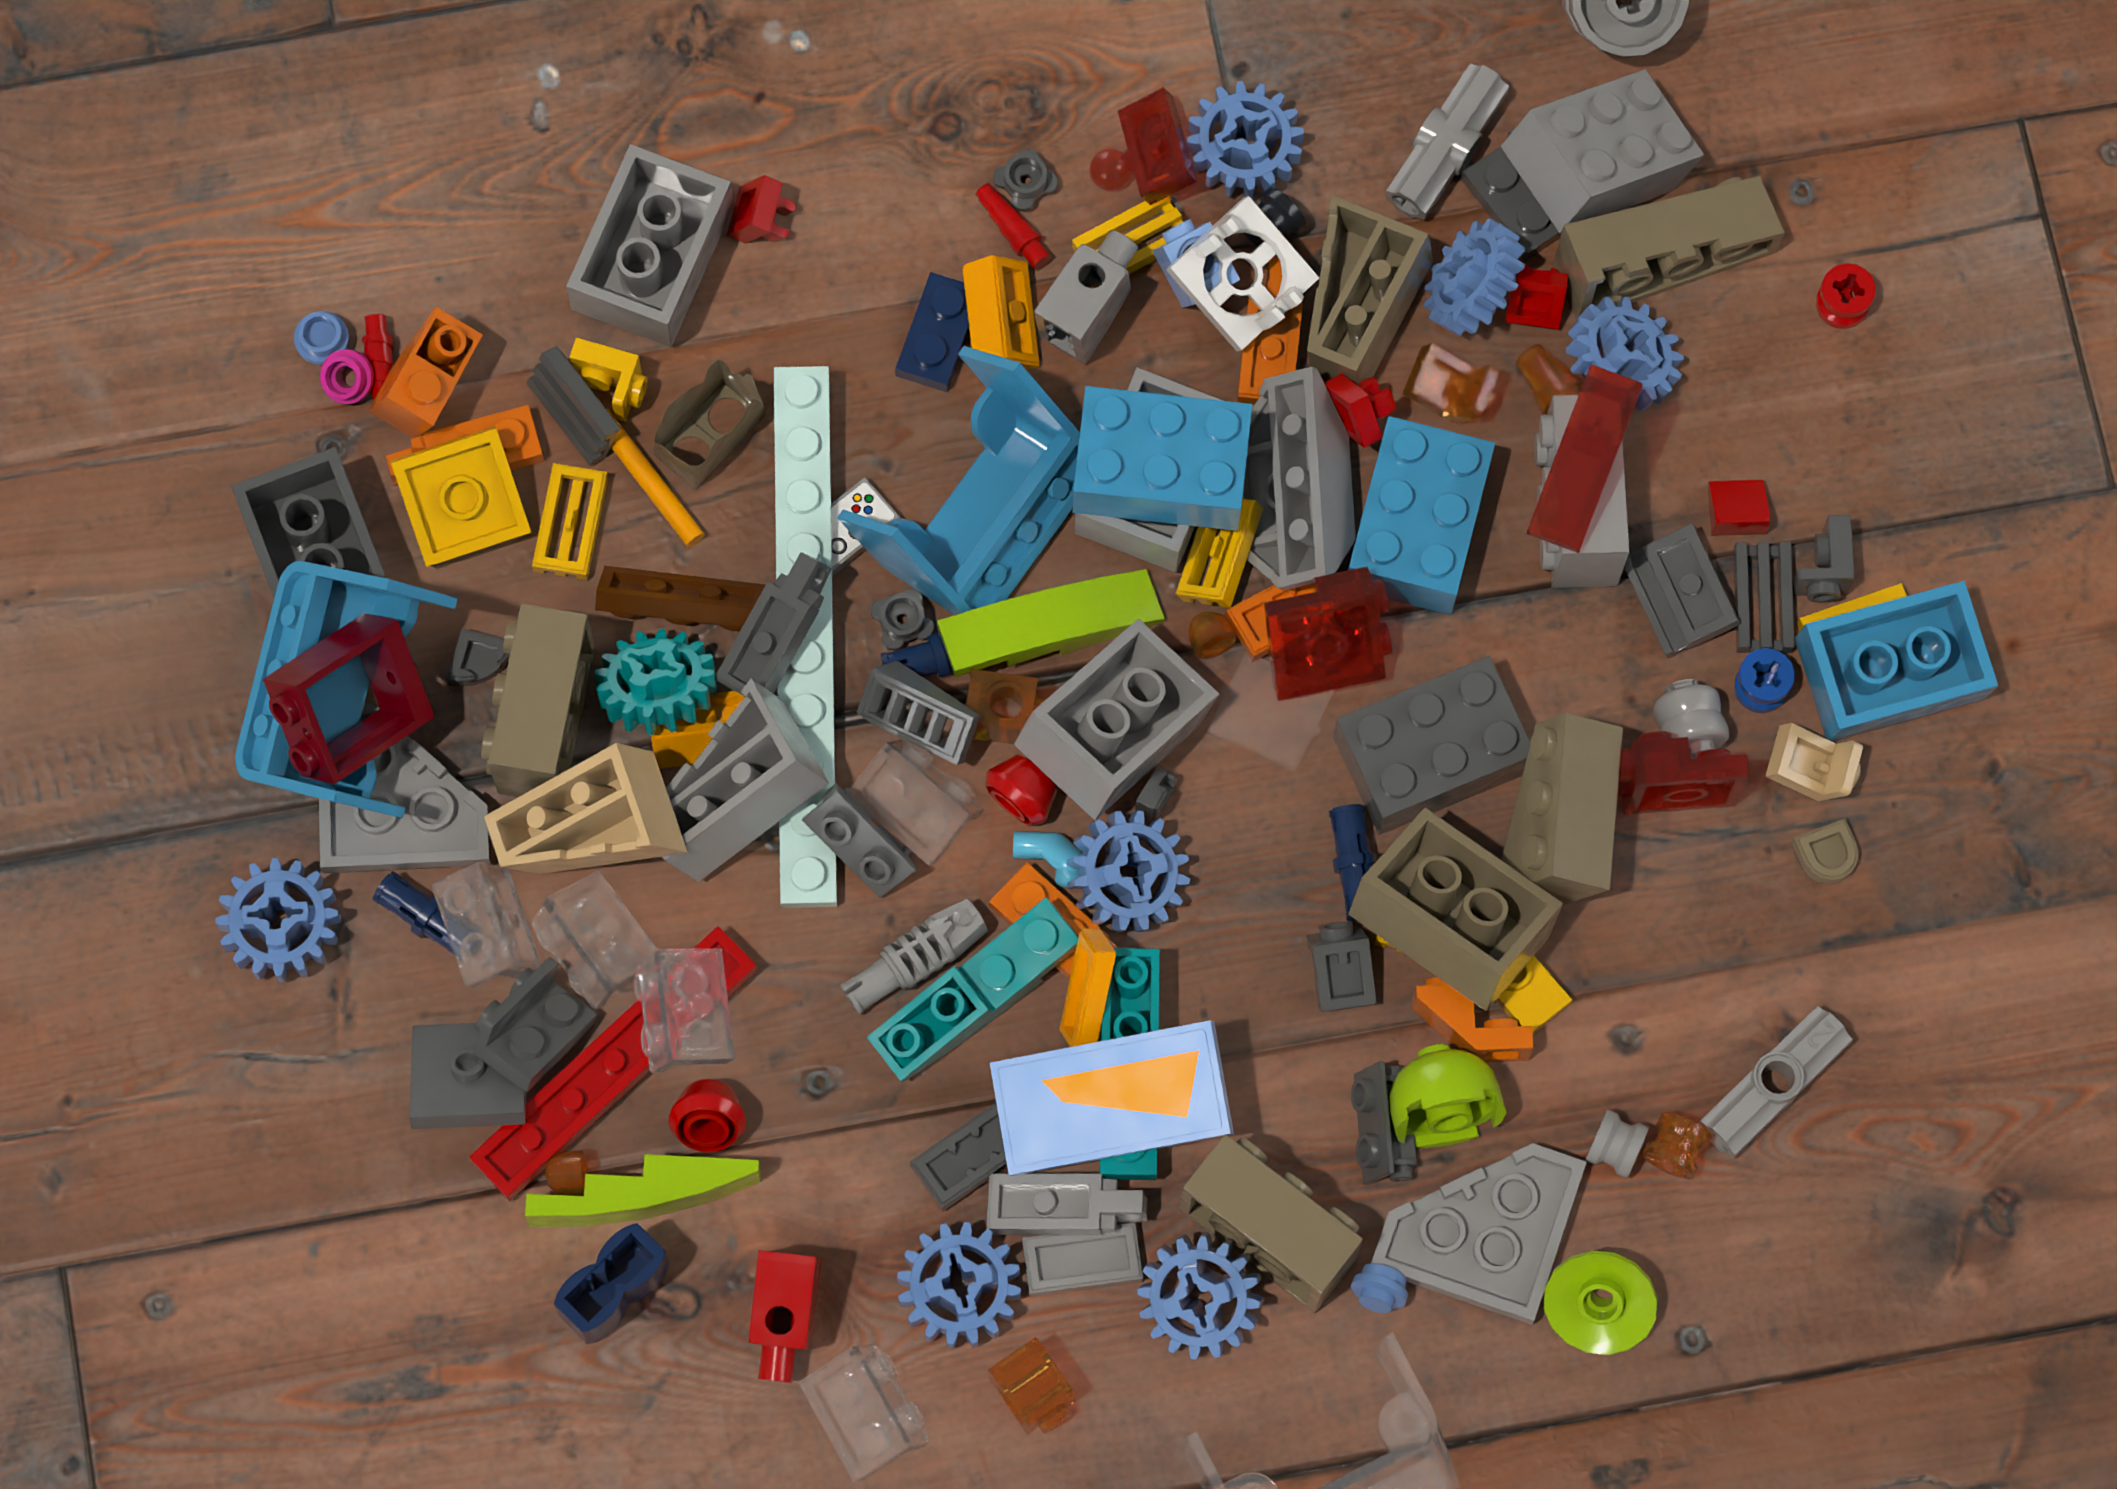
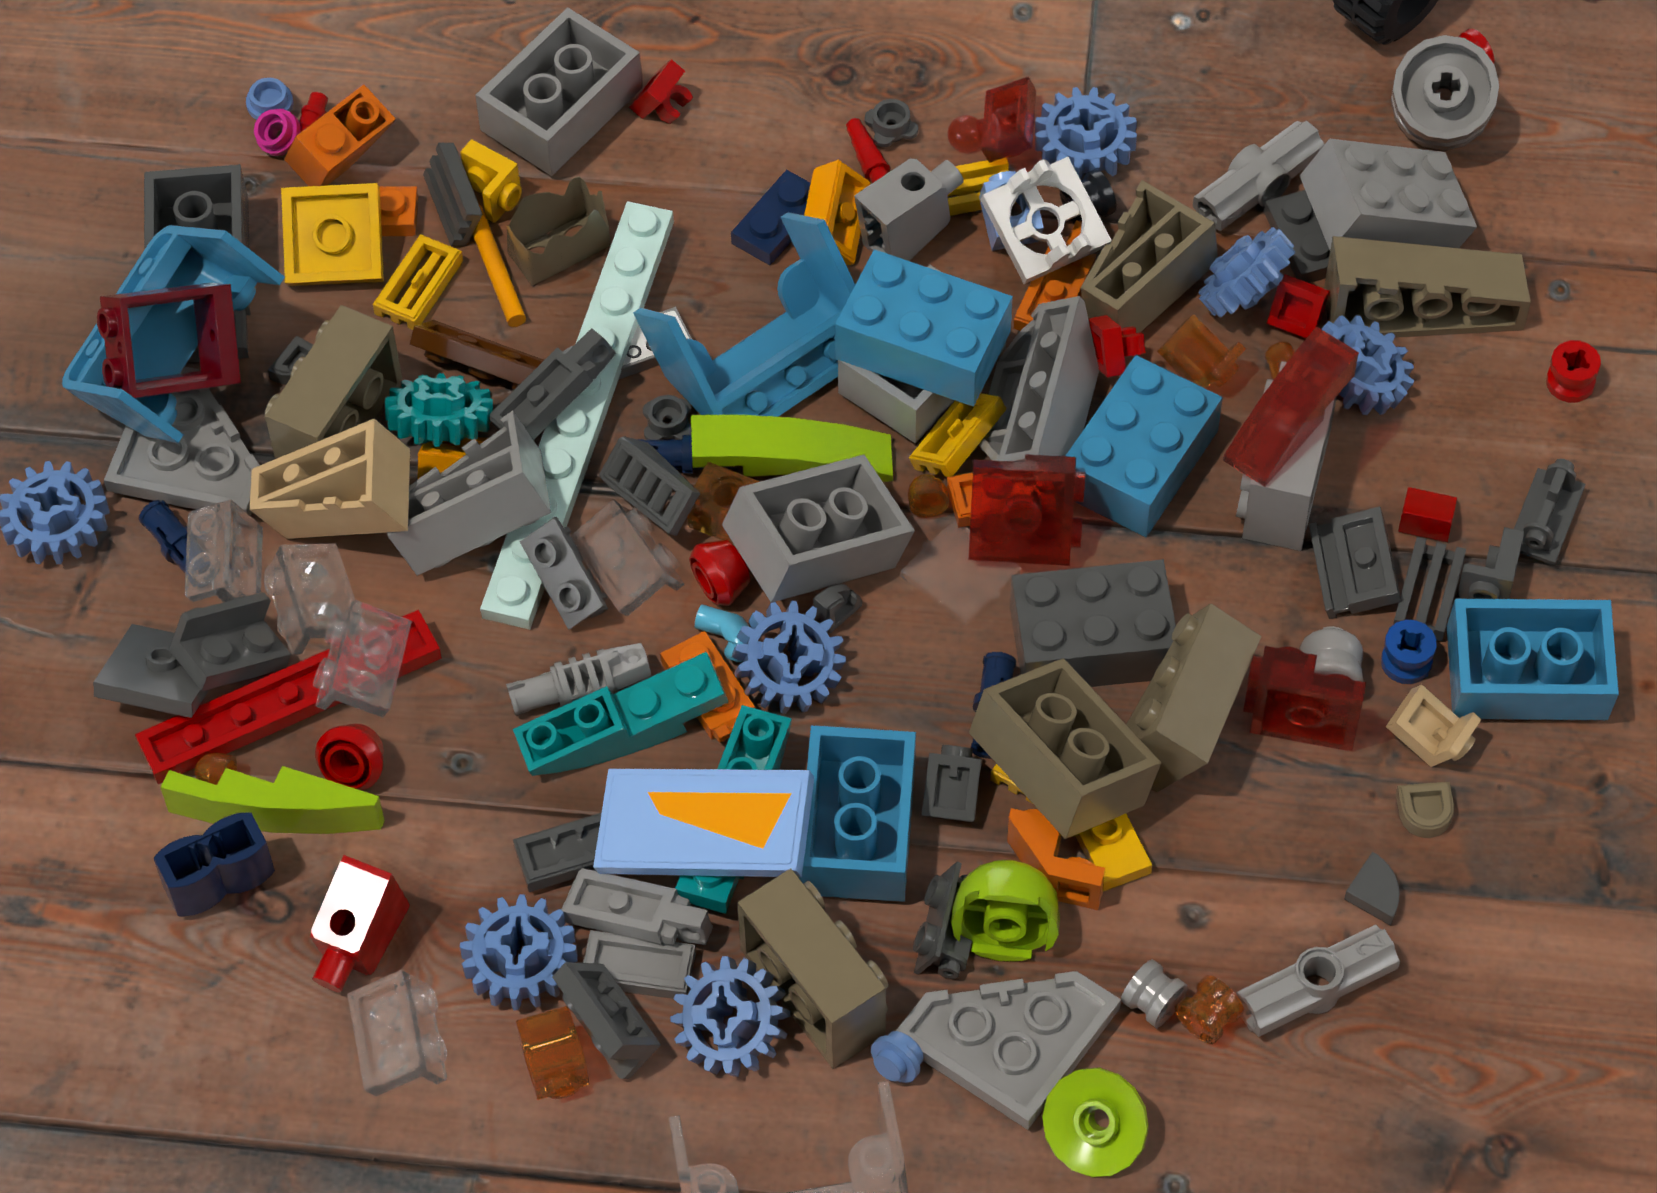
camera: 20 degrees right, 15 degrees down
light orange tile [1059,928,1116,1047] -> none
none -> dark grey bracket [552,962,661,1079]
none -> dark azure brick [799,725,916,902]
none -> dark grey tile [1344,852,1400,926]
none -> dark grey hinge [1514,459,1586,565]

